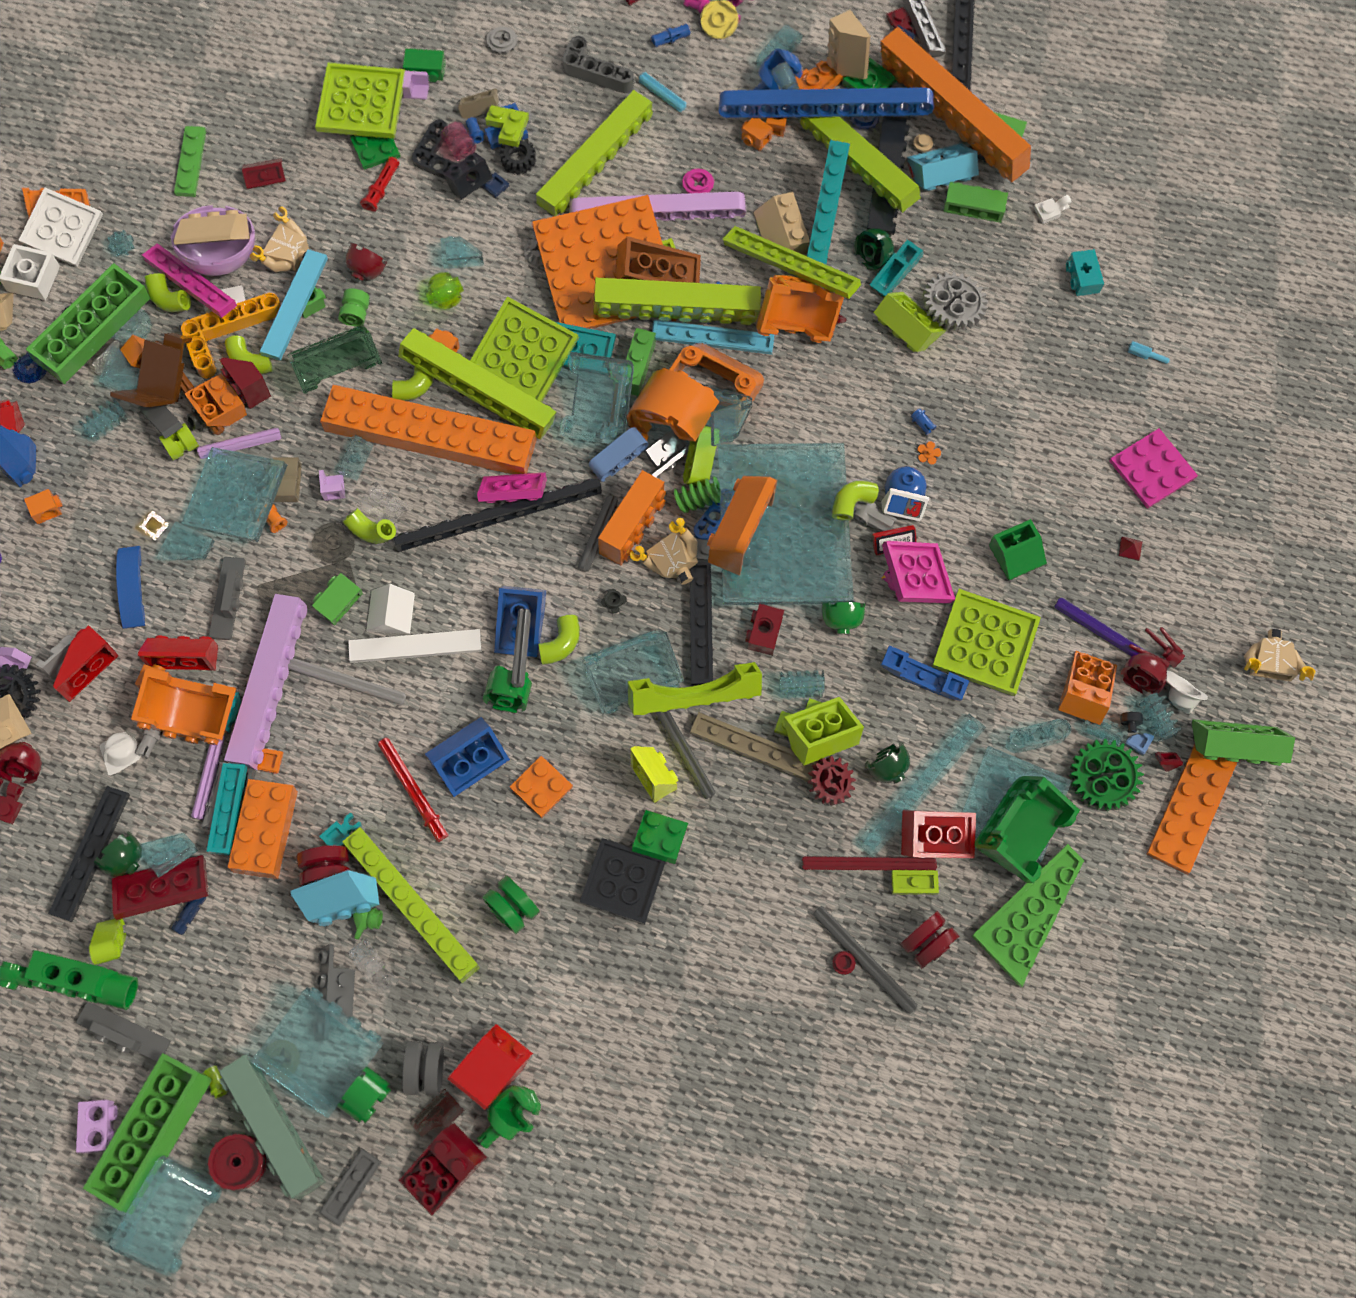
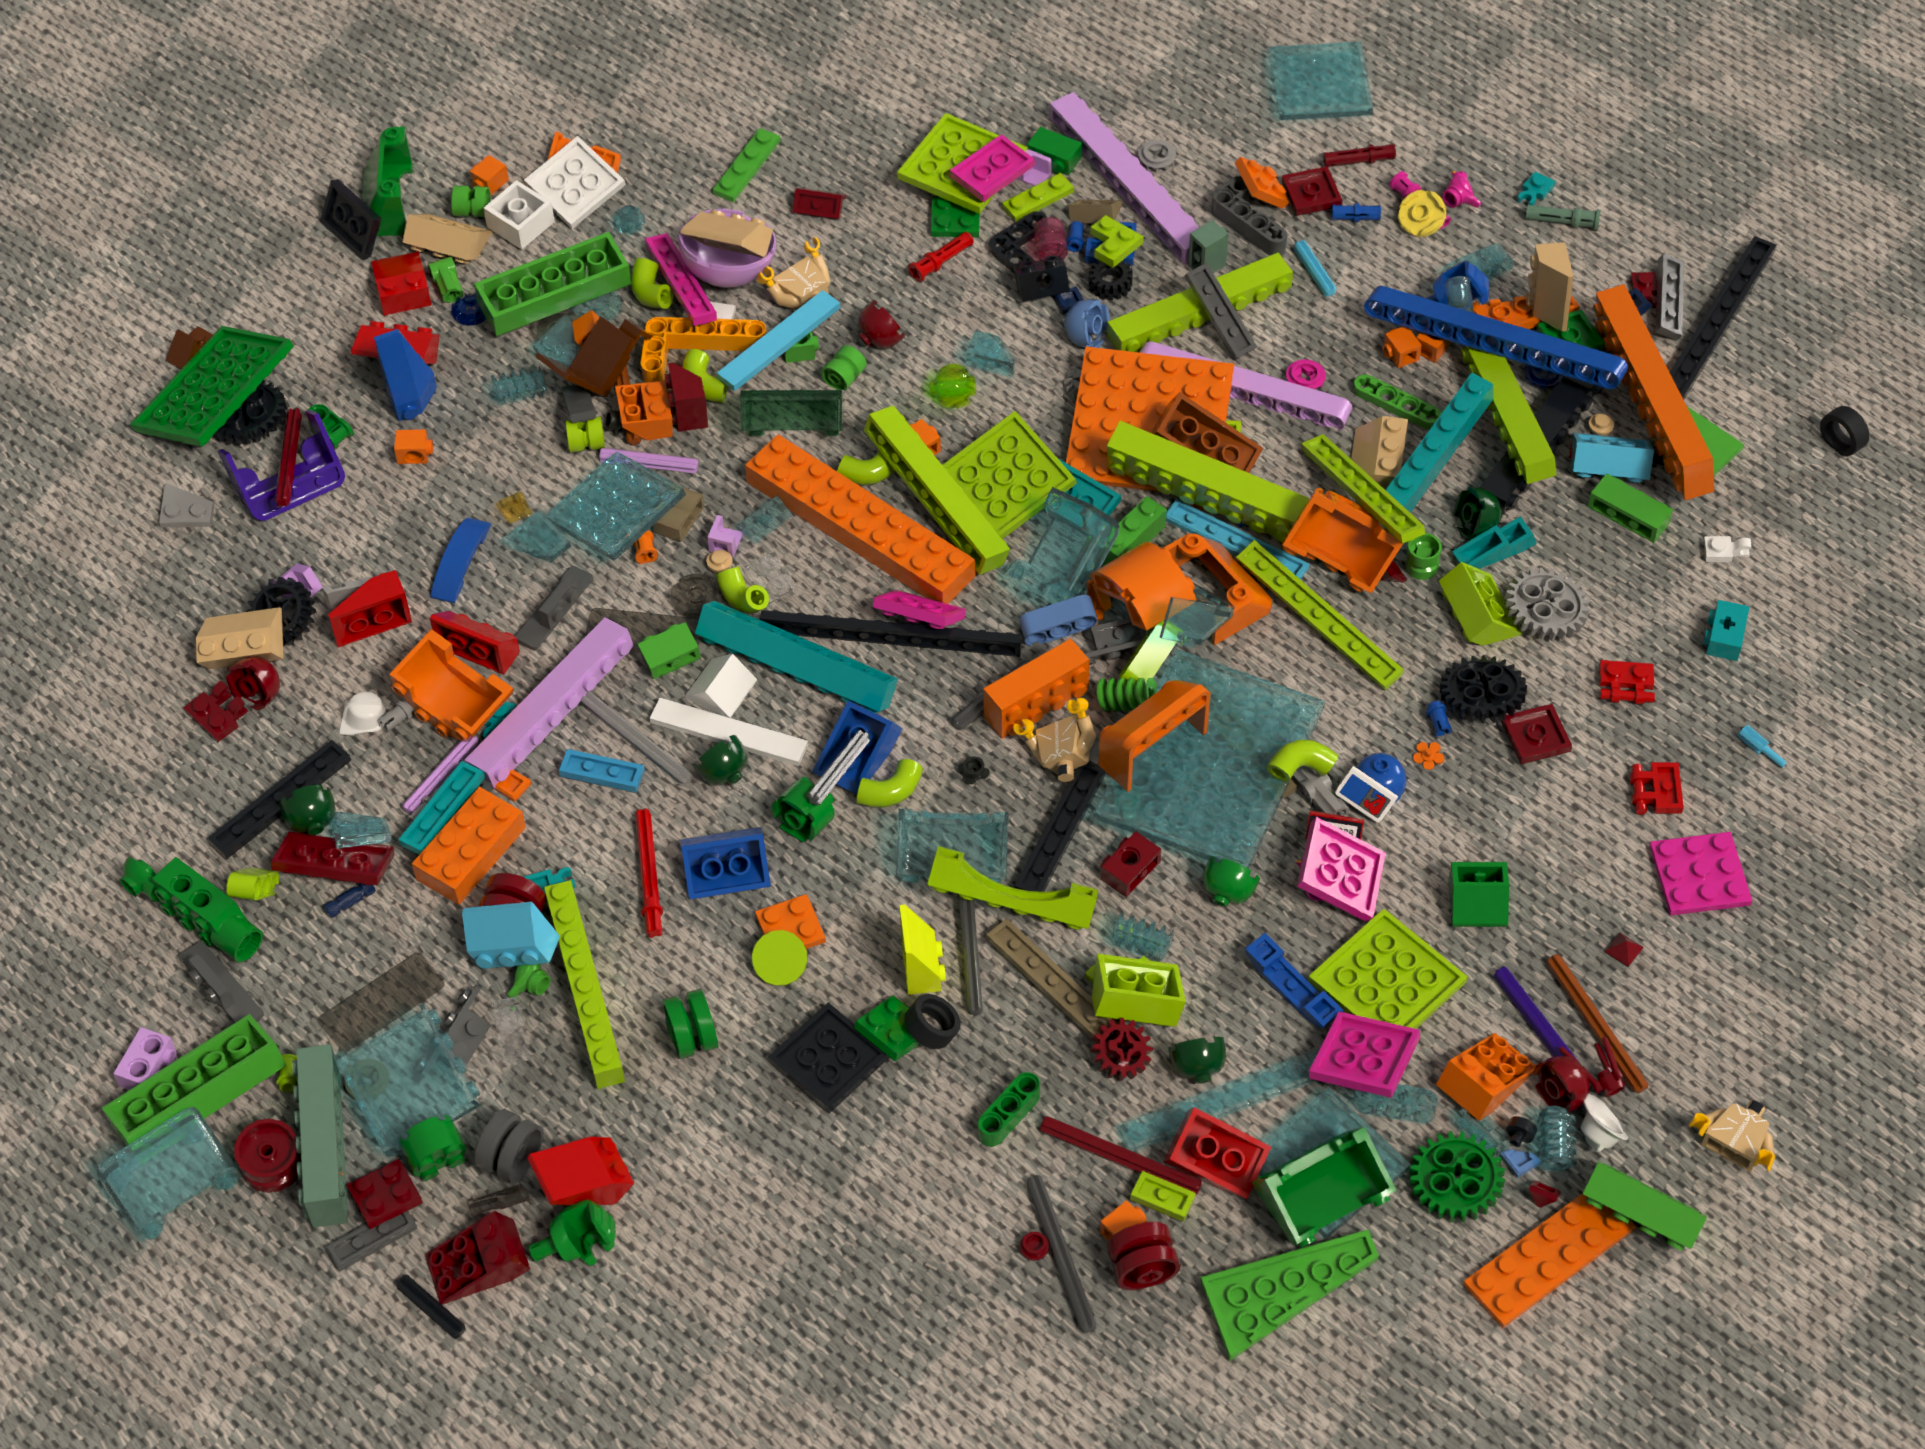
camera: 30 degrees right, 15 degrees down
none -> clear smoke piece [318,953,445,1052]
none -> dark red plate [346,1159,423,1229]
none -> black axle [396,1275,466,1339]
none -> dark azure plate [559,749,645,793]
none -> dark green cylinder [693,735,747,786]
none -> teal brick [695,601,898,713]
none -> tan plate [707,550,733,573]
none -> lime tile [752,930,808,986]
none -> black tyre [904,994,961,1049]
none -> dark pink plate [950,134,1035,202]
none -> green beam [978,1072,1040,1147]
none -> lime plate [1002,173,1074,222]
none -> lavender brick [1050,92,1199,264]
none -> medium blue cylinder [1064,299,1110,348]
none -> orange brick [1100,1200,1147,1241]
none -> dark grey plate [1184,263,1257,360]
none -> sand green brick [1188,220,1228,273]
none -> orange plate [1234,156,1290,208]
none -> lime plate [1236,540,1404,691]
none -> dark red plate [1282,166,1343,216]
none -> dark pink plate [1309,1012,1420,1098]
none -> bright green beam [1353,374,1442,430]
none -> bright green wheel [1405,533,1442,580]
none -> black gear [1440,655,1527,723]
none -> dark red plate [1501,704,1572,765]
none -> dark orange axle [1546,954,1648,1093]
none -> red plate [1599,660,1655,705]
none -> red plate [1629,762,1684,815]
none -> black tyre [1820,406,1870,457]

